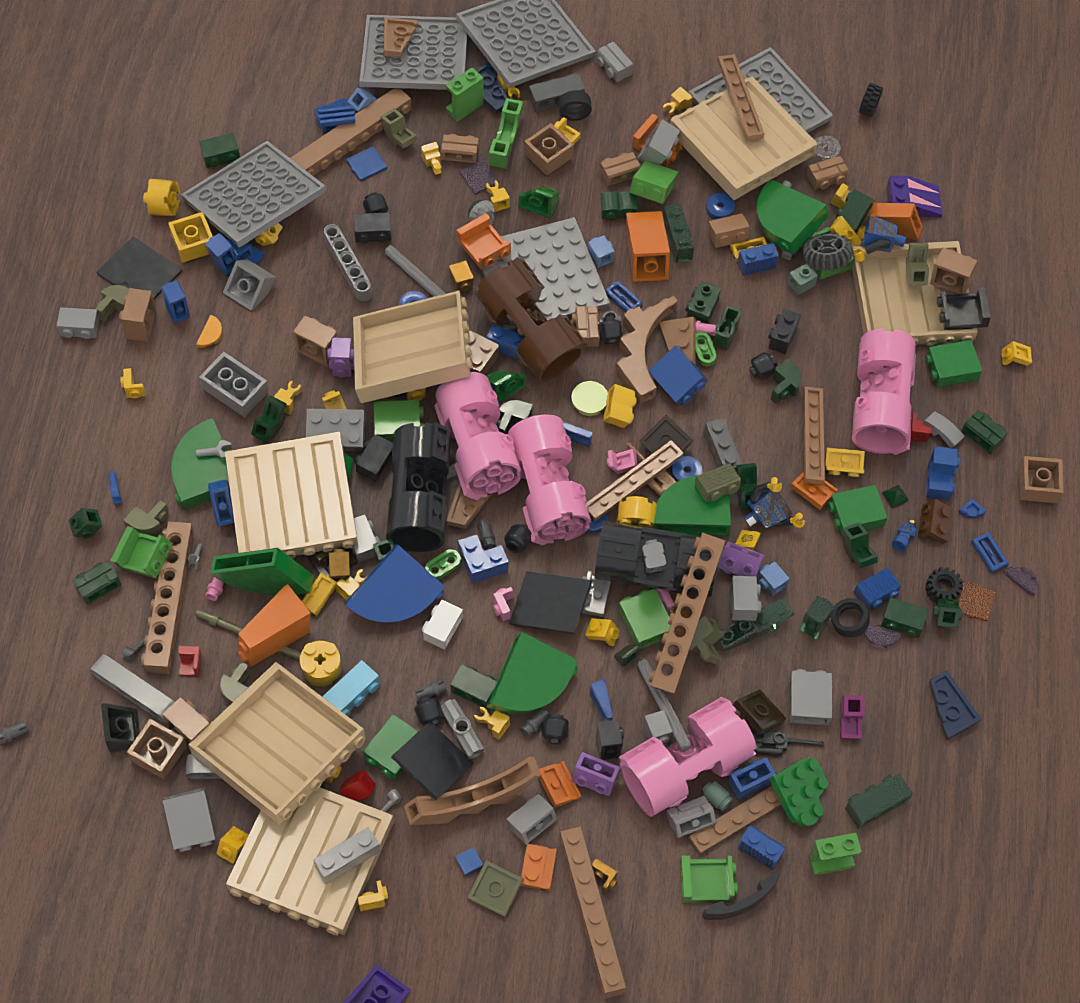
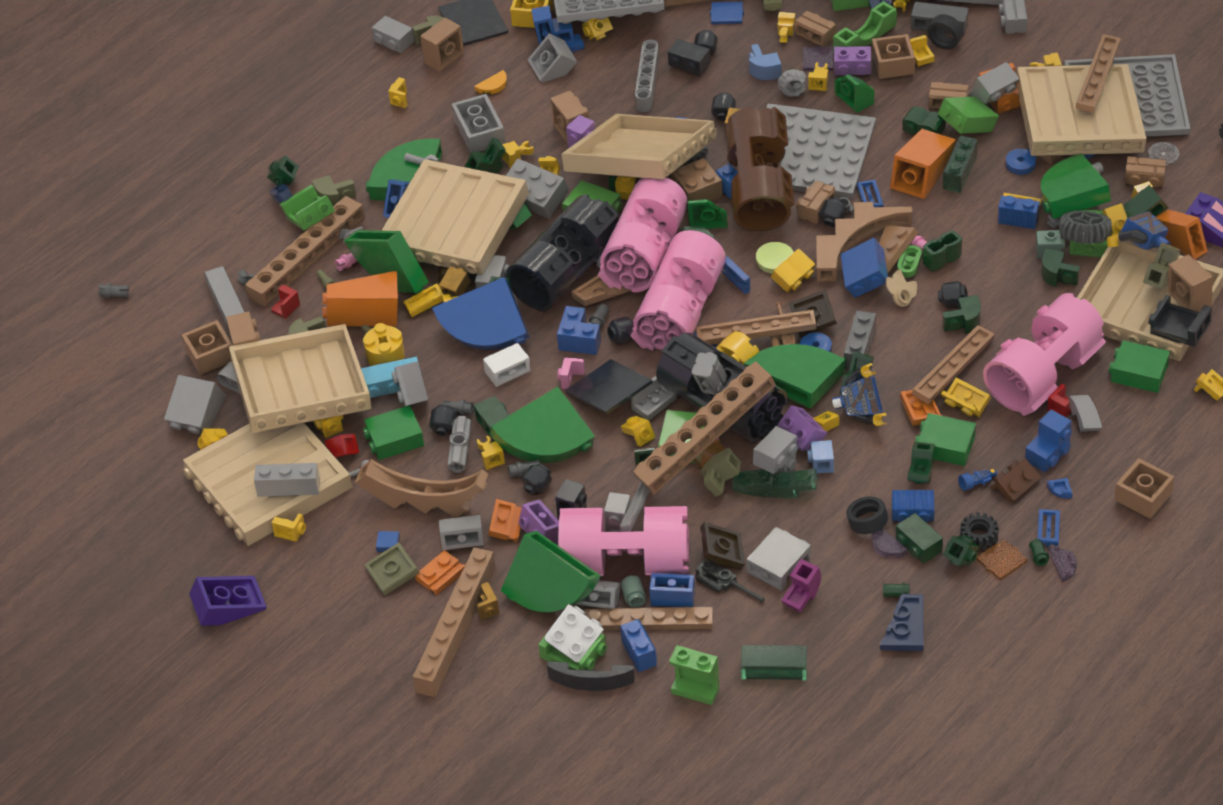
camera: 40 degrees right, 15 degrees down
dark green brick [73,561,121,605] -> none
pearl dark grey slope [101,703,140,753] -> none
blue bar [109,472,121,504] -> none
blue brick [161,281,190,323] -> none
black brick [354,434,393,482] -> none
light grey axle [385,245,446,297] -> none
black piece [391,721,474,800] -> none
bright green plate [425,549,461,580] -> none
orange panel [457,213,511,270] -> none
medium blue brick [588,235,614,268] -> none
blue slope [589,679,613,720] -> none
bright pink bracket [607,449,638,474] -> none
dark green brick [685,281,721,324] -> none
olive brick [695,463,741,502] -> none
medium nougat brick [709,214,750,248] -> none
black brick [768,308,801,355] -> none
green plate [769,758,828,827] -> none
clear green brick [800,596,834,640] -> none
dark green slope [882,485,909,508] -> none
dark green brick [962,410,1008,454] -> none
none -> dark blue beam [269,184,293,203]
none -> light grey slope [391,361,428,406]
none -> green brick [500,531,601,612]
none -> white bracket [545,604,604,663]
none -> black head [711,92,736,121]
none -> medium blue brick [749,44,782,80]
none -> medium lavender brick [834,46,871,75]
none -> dark green pin [883,582,910,597]
none -> tan plate [886,269,917,307]
none -> dark green pin [1029,539,1049,566]
none -> dark green brick [1041,248,1080,287]

